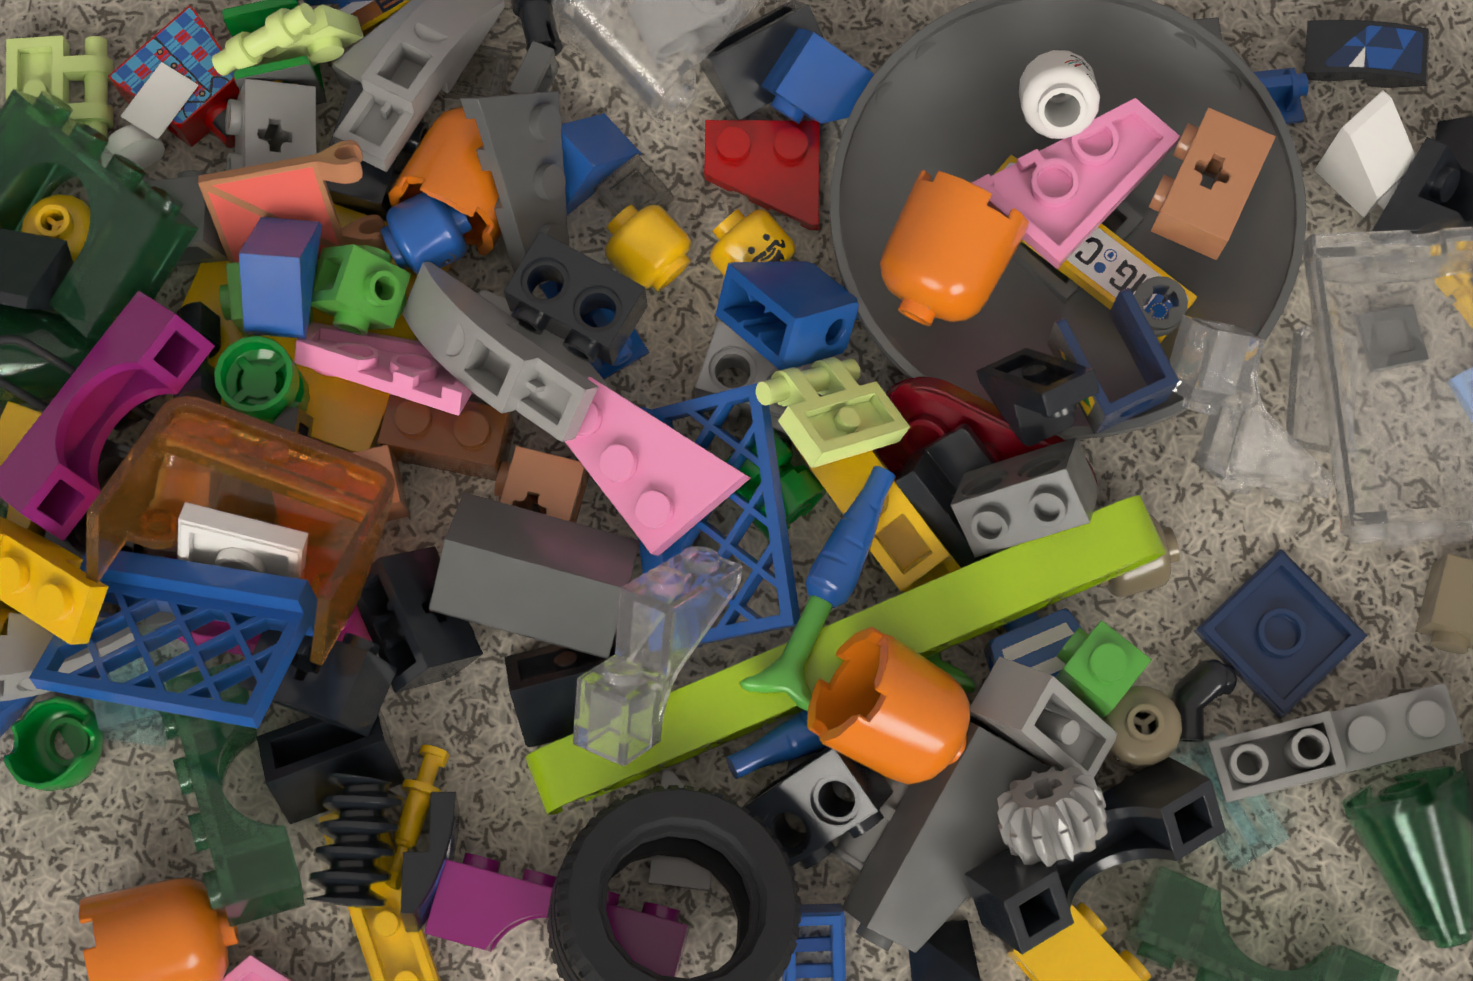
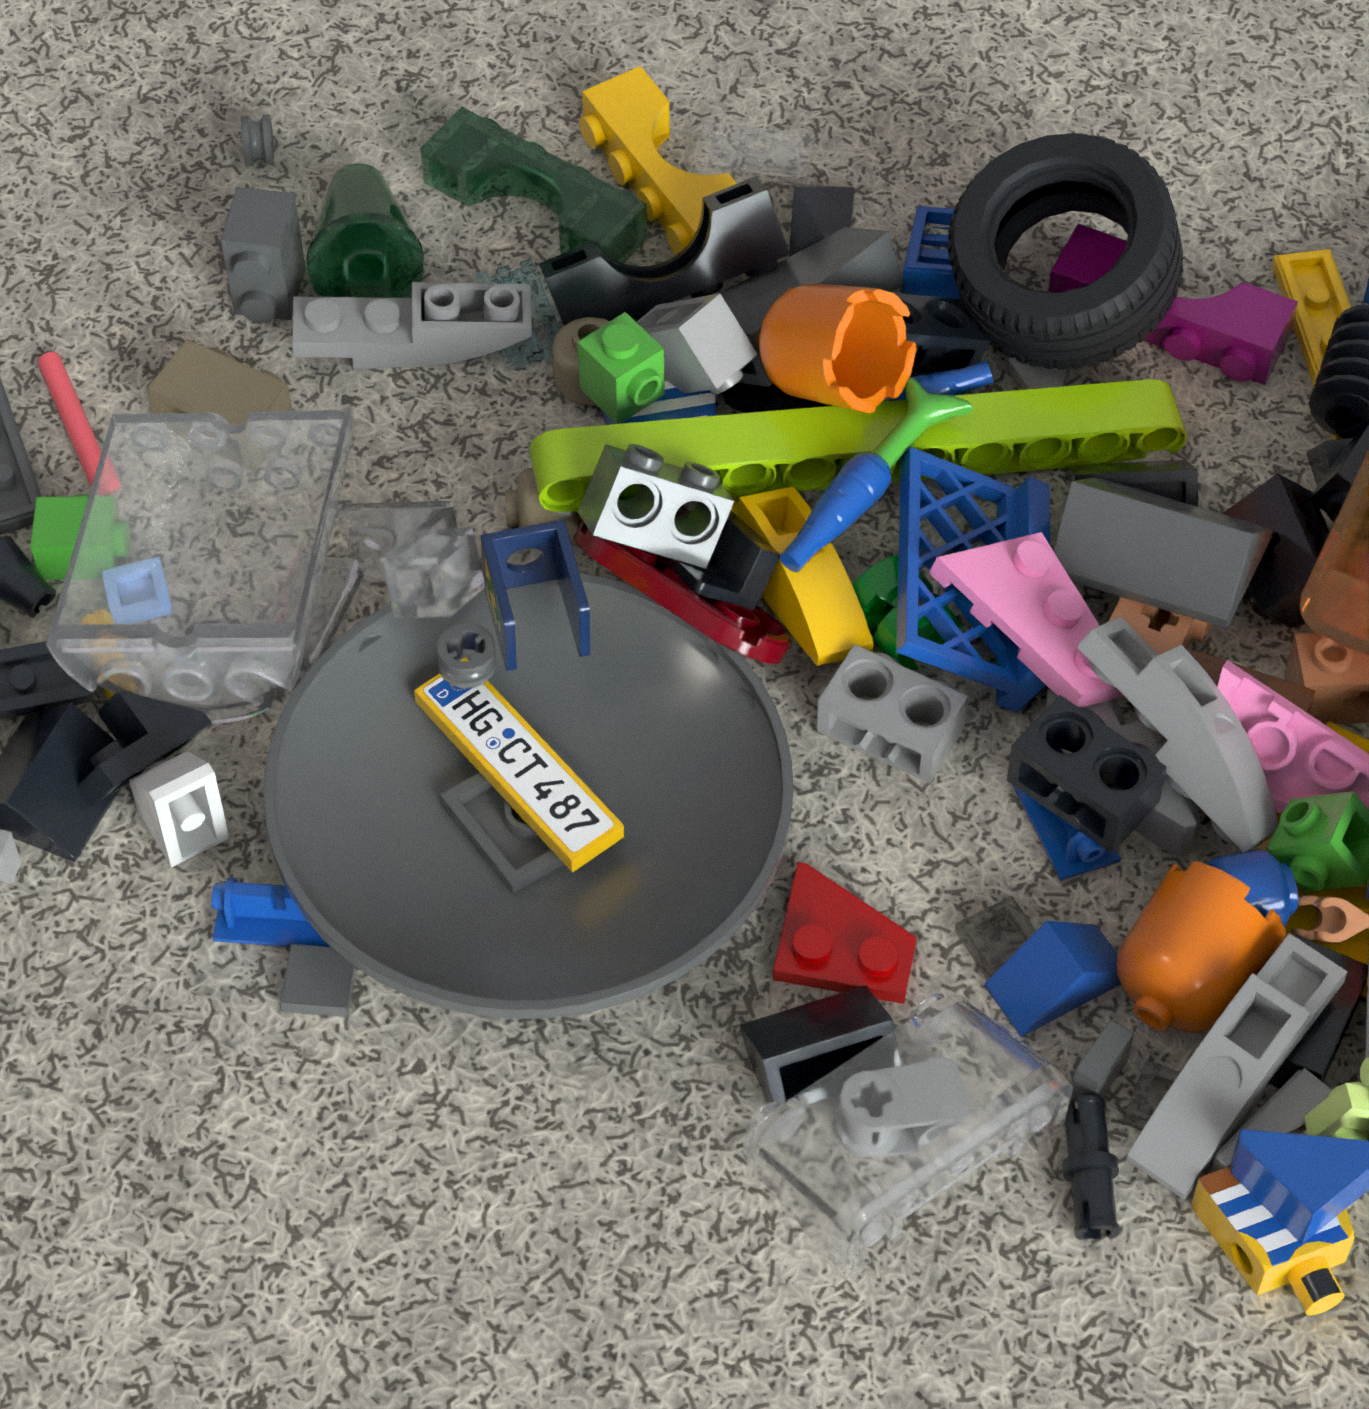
camera: 170 degrees left, 20 degrees down
yellow piece [385,744,450,890] -> none
black slope [400,792,460,932] -> none
dark grey wing [460,91,569,273] -> none
clear arch [573,546,743,766] -> none
yellow head [605,204,692,292] -> none
yellow head [710,209,796,277] -> none
blue torso [715,261,860,370] -> none
yellowish green plate [756,357,910,468] -> none
blue slope [761,28,874,124] -> none
orange cylinder [880,170,1029,326] -> none
bright pink wing [972,98,1181,269] -> none
black slope [976,348,1099,446] -> none
light grey gear [997,766,1108,867] -> none
white head [1019,50,1100,139] -> none
nougat brick [1149,107,1276,260] -> none
black arm [1173,659,1237,742] -> none
dark blue tile [1194,549,1368,719] -> none
slope [1304,20,1430,88] -> none

